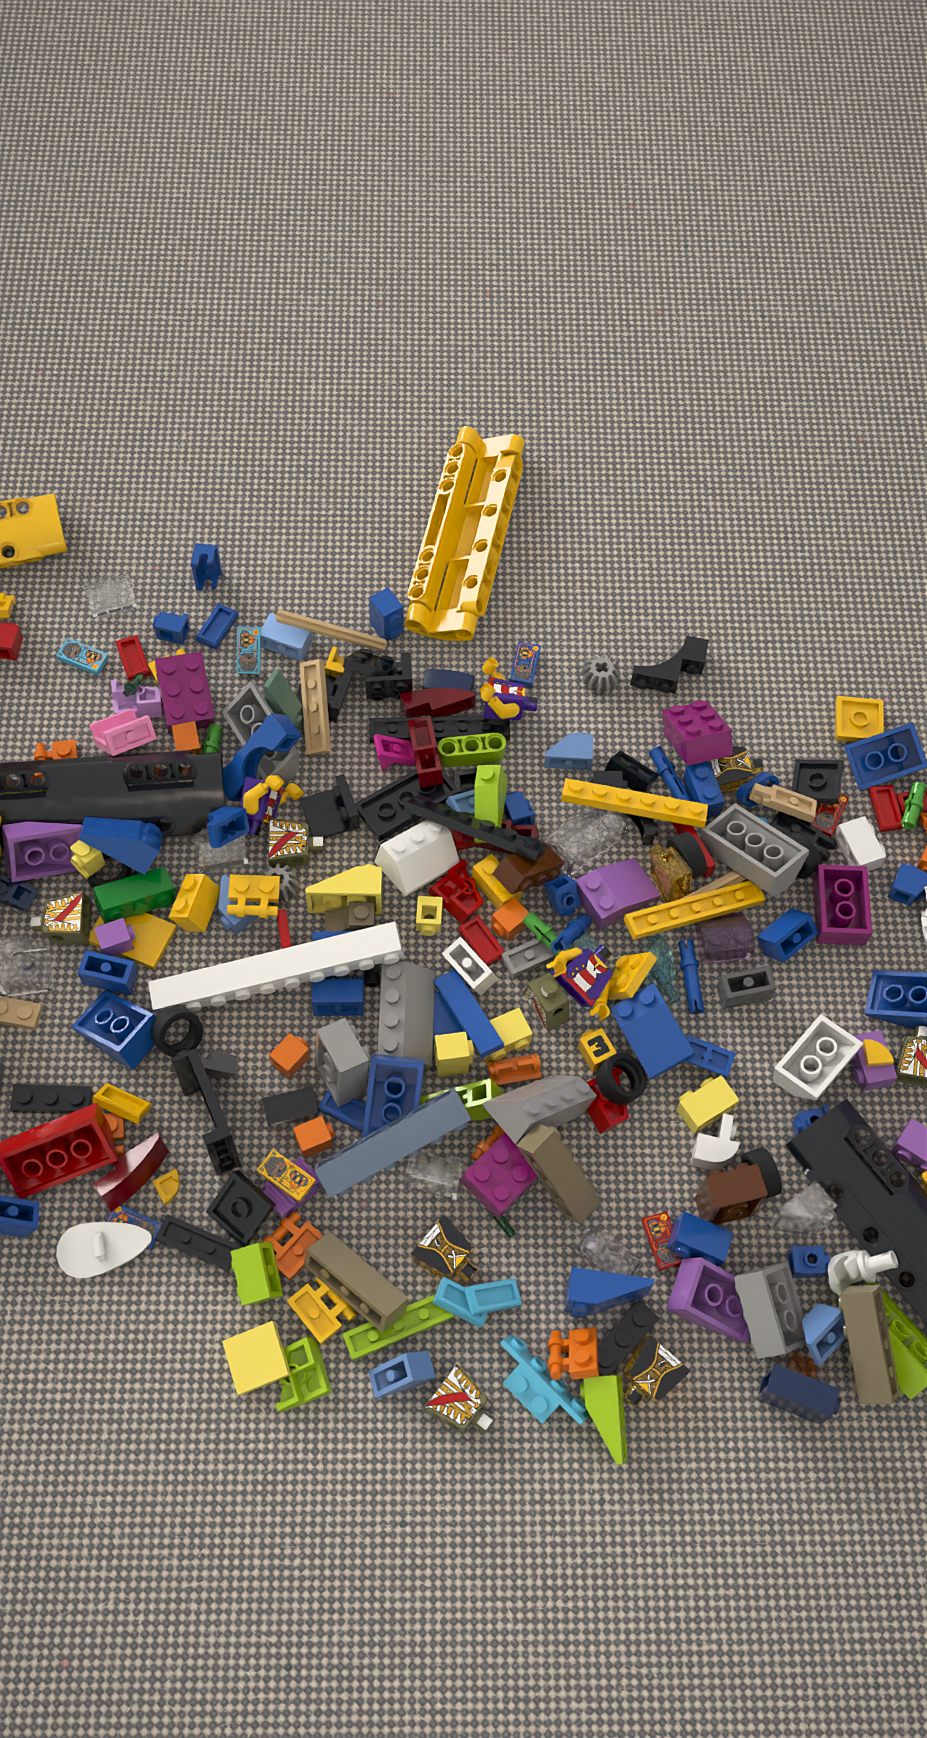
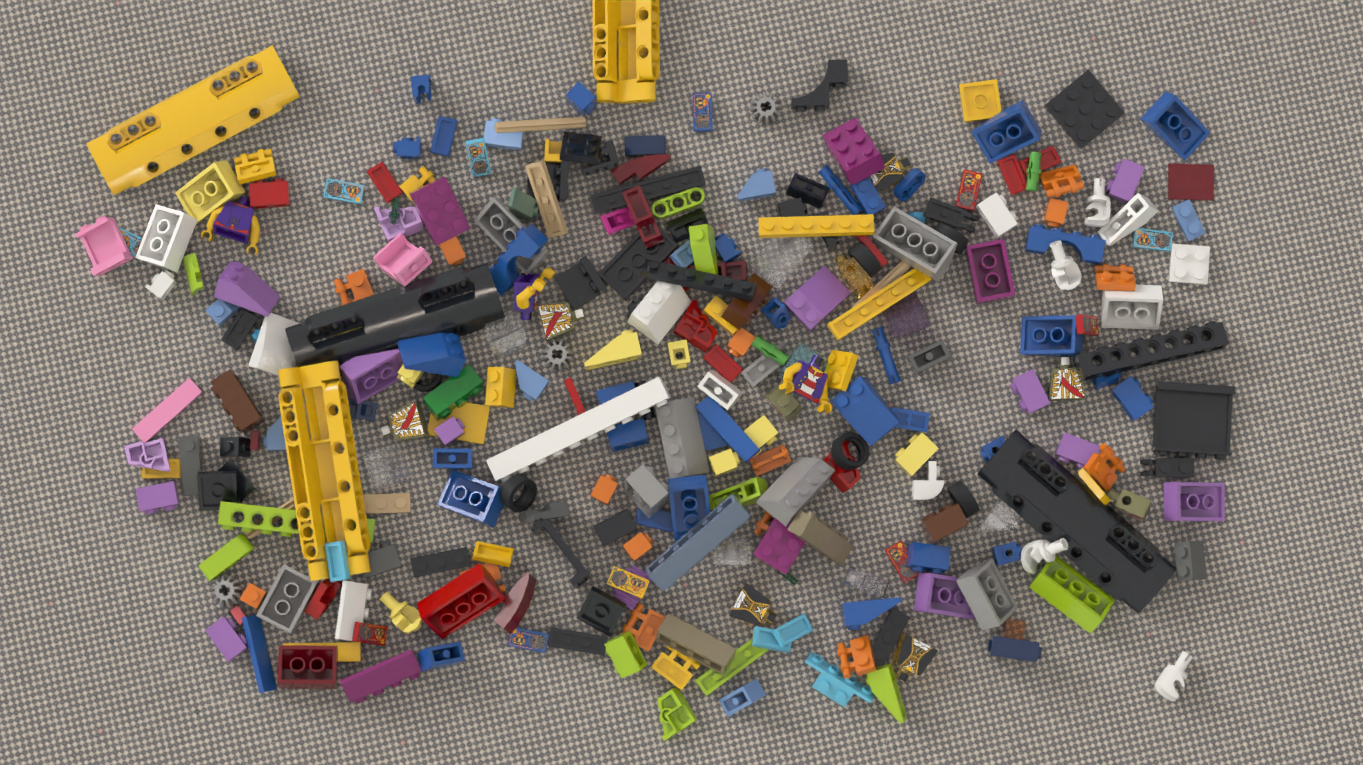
camera: 15 degrees left, 20 degrees up
white shield [56,1222,152,1278] -> none
clear slope [84,573,138,619] -> none
yellow tile [152,1169,180,1206] -> none
bright green pin [201,724,224,753] -> none
blue arch [207,806,250,848] -> none
light yellow tile [222,1321,291,1395] -> none
yellow plate [227,874,280,918] -> none
dark tan arch [325,902,375,931] -> none
torso [424,1364,494,1433] -> none
torso [480,657,538,720] -> none
blue pin [551,913,592,953] -> none
yellow brick [578,1028,617,1073] -> none
clear light blue wing [648,934,681,1003] -> none
tan hinge [749,783,817,823] -> none
blue brick [756,908,819,963] -> none
white slope [773,1014,863,1100] -> none
black plate [791,759,844,804] -> none
medium blue slope [802,1303,845,1366] -> none
dark tan brick [839,1285,900,1404] -> none
yellow tile [863,1039,894,1067] -> none

